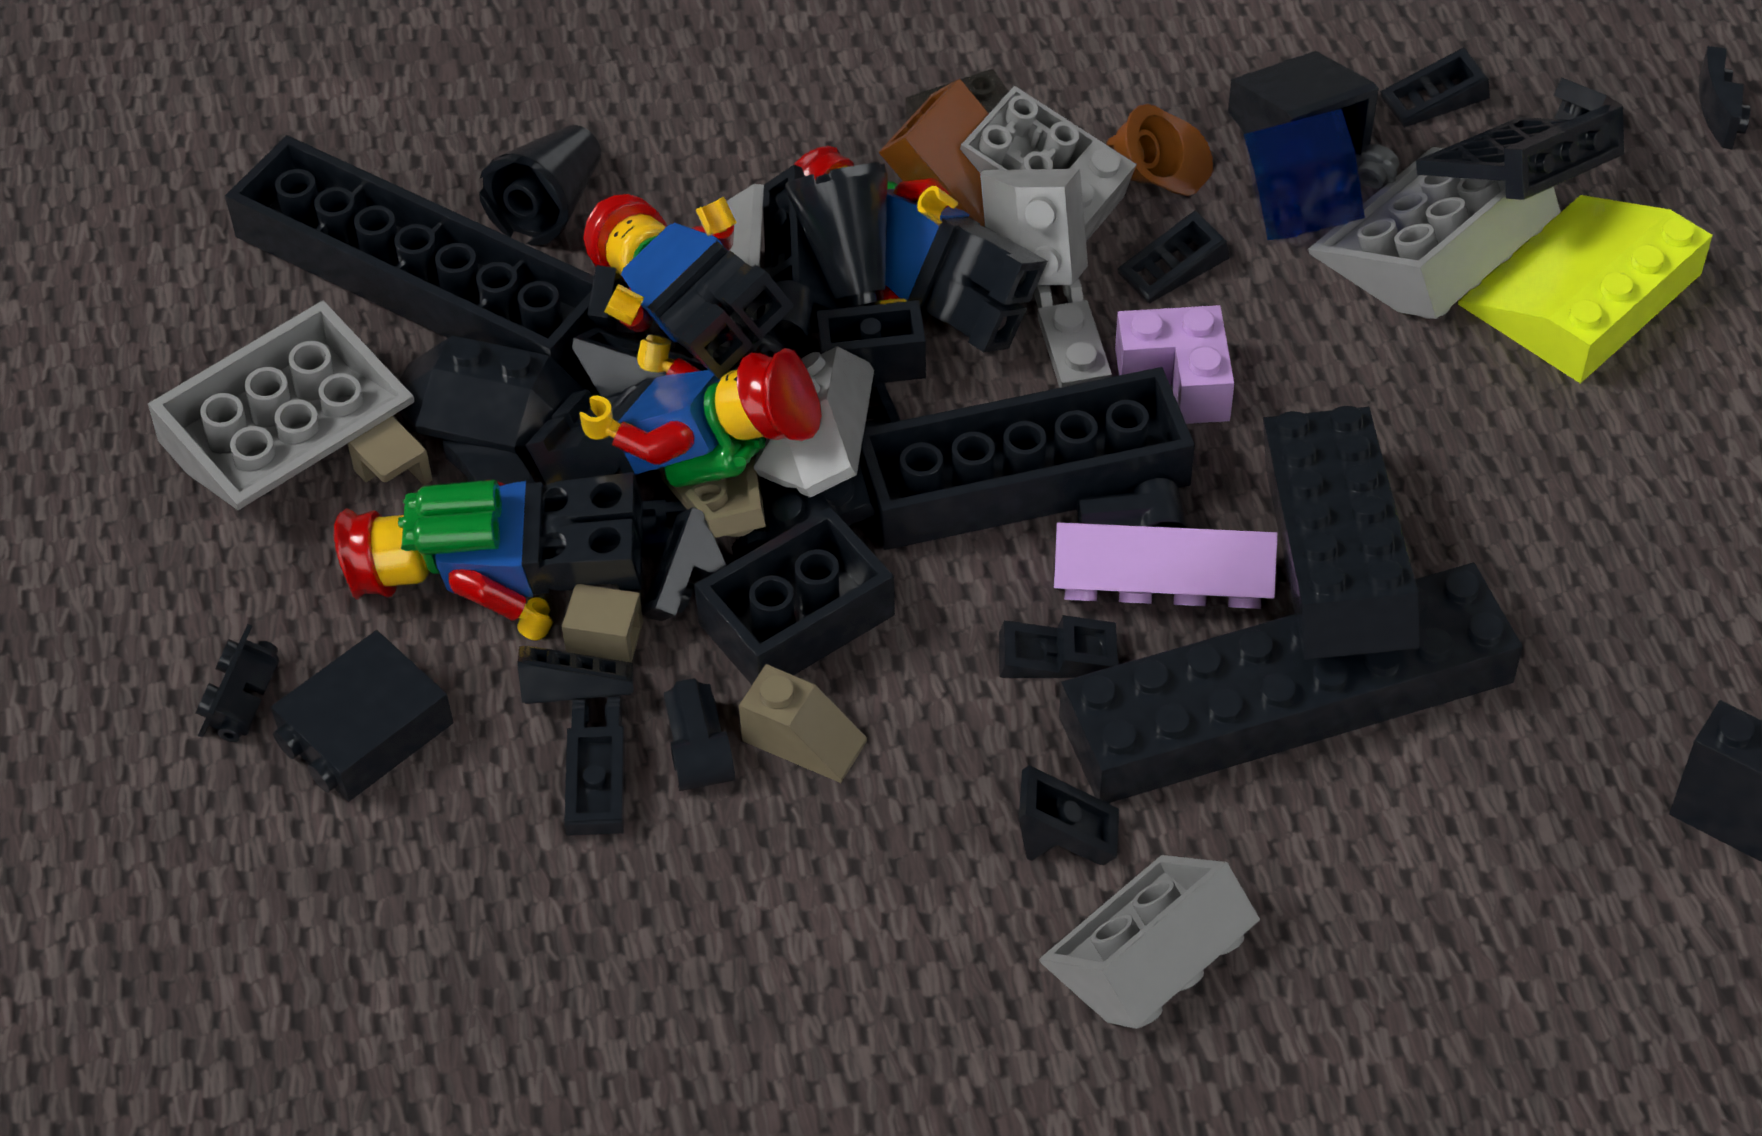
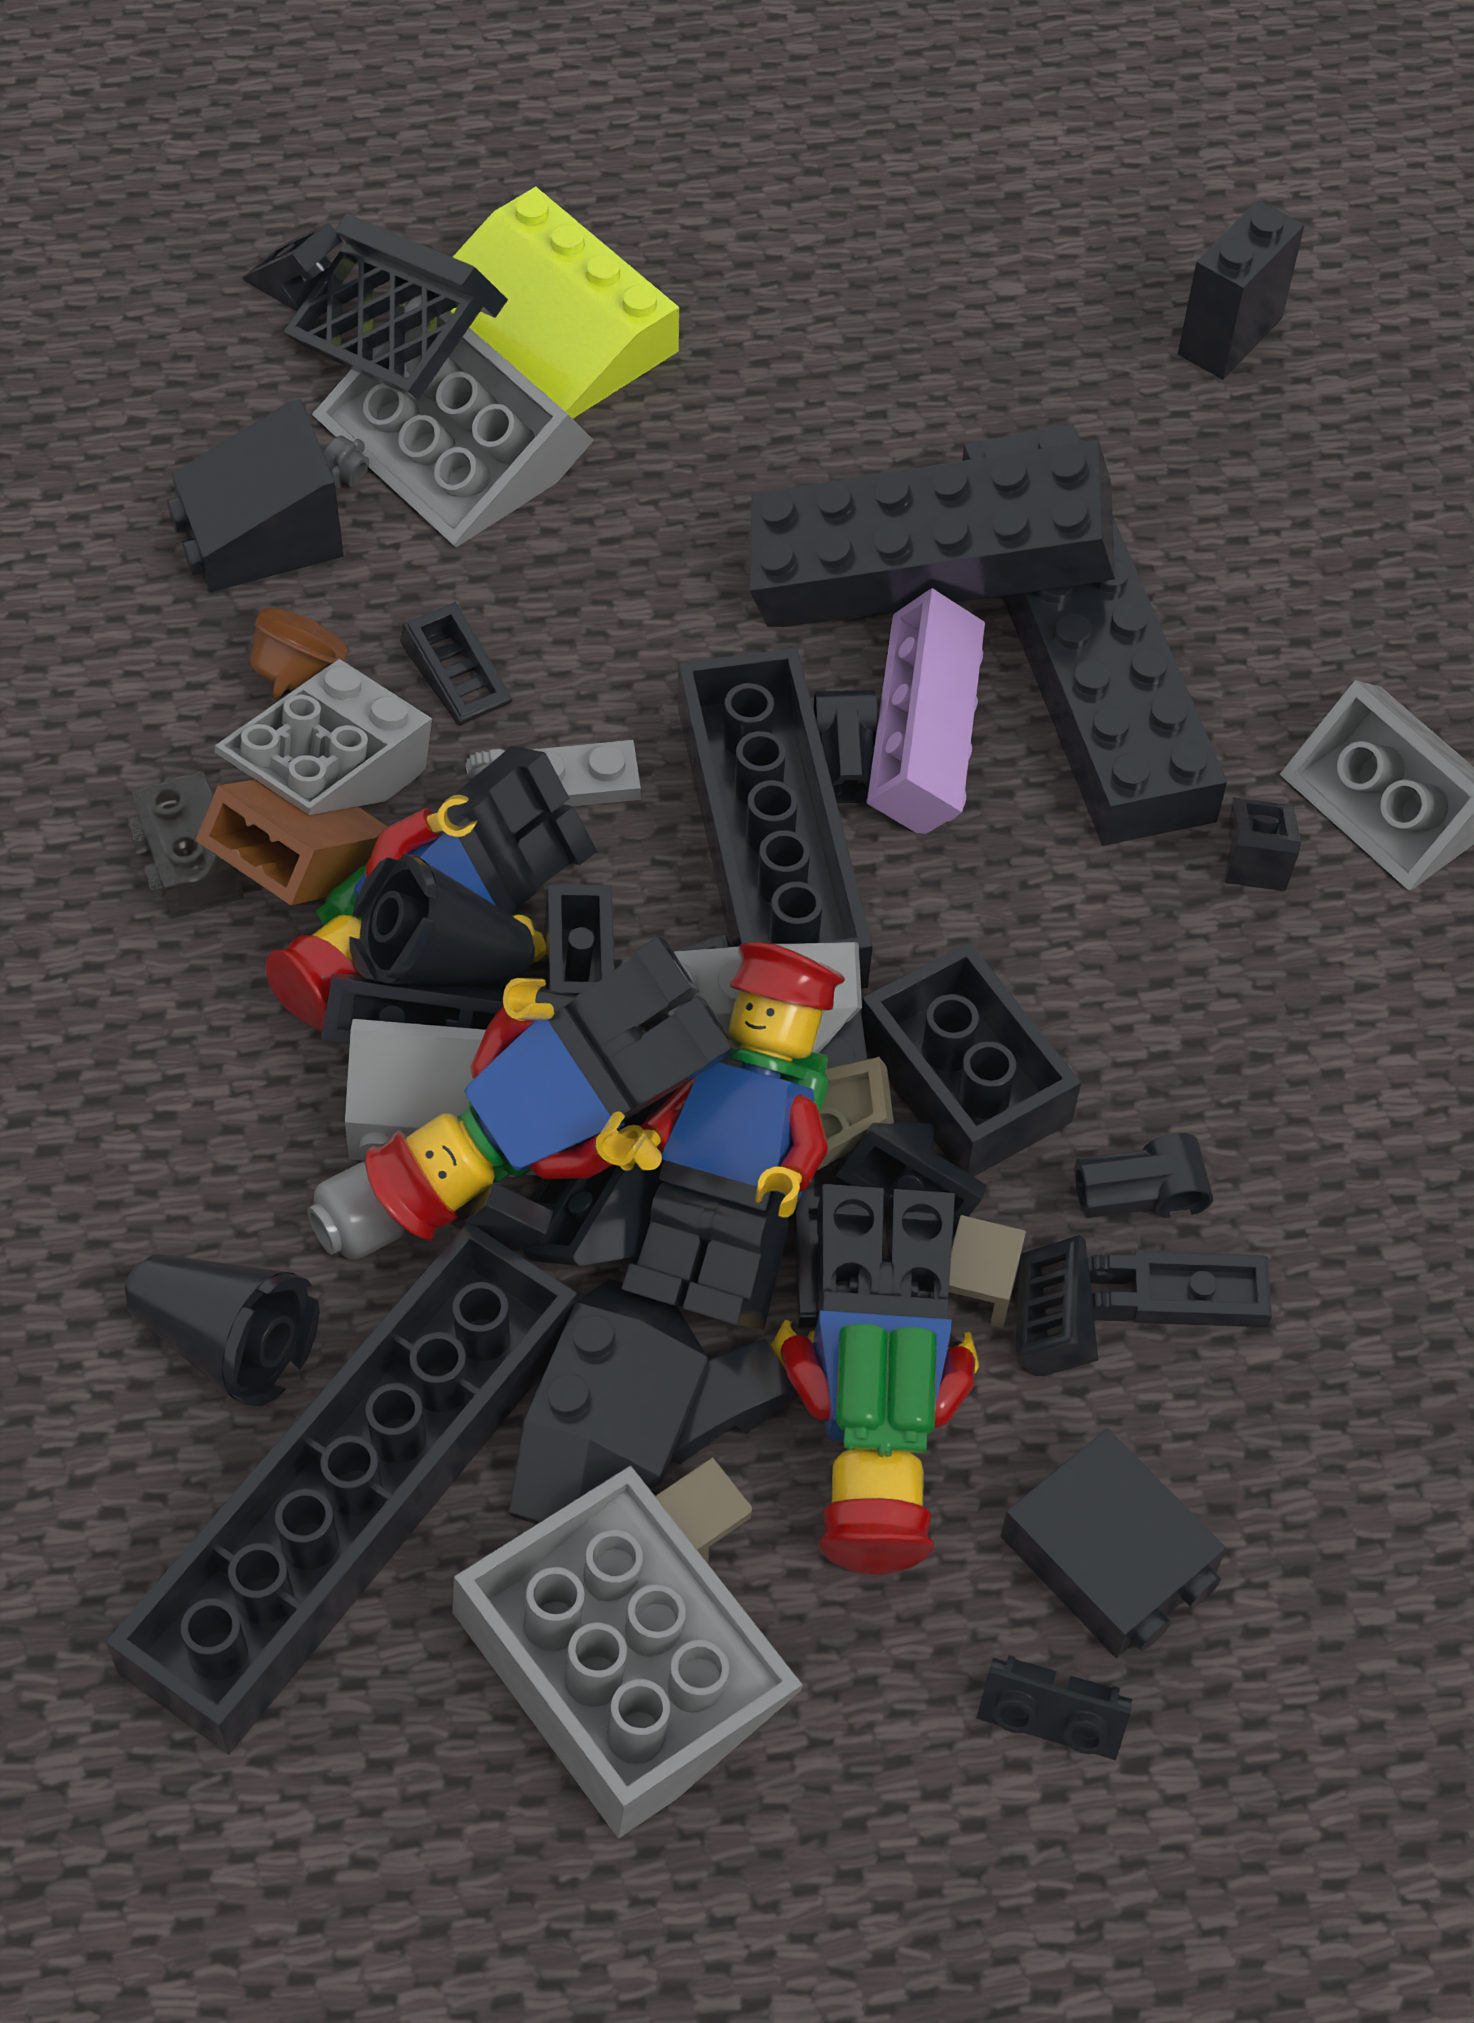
camera: 90 degrees left, 5 degrees up
dark tan slope [739,664,867,783] -> none
light grey slope [980,169,1088,285] -> none
black slope [999,615,1118,678] -> none
lavender brick [1115,305,1234,424] -> none
clear blue brick [1243,109,1365,240] -> none
black slope [1380,47,1490,128] -> none
black slope [1699,46,1751,150] -> none

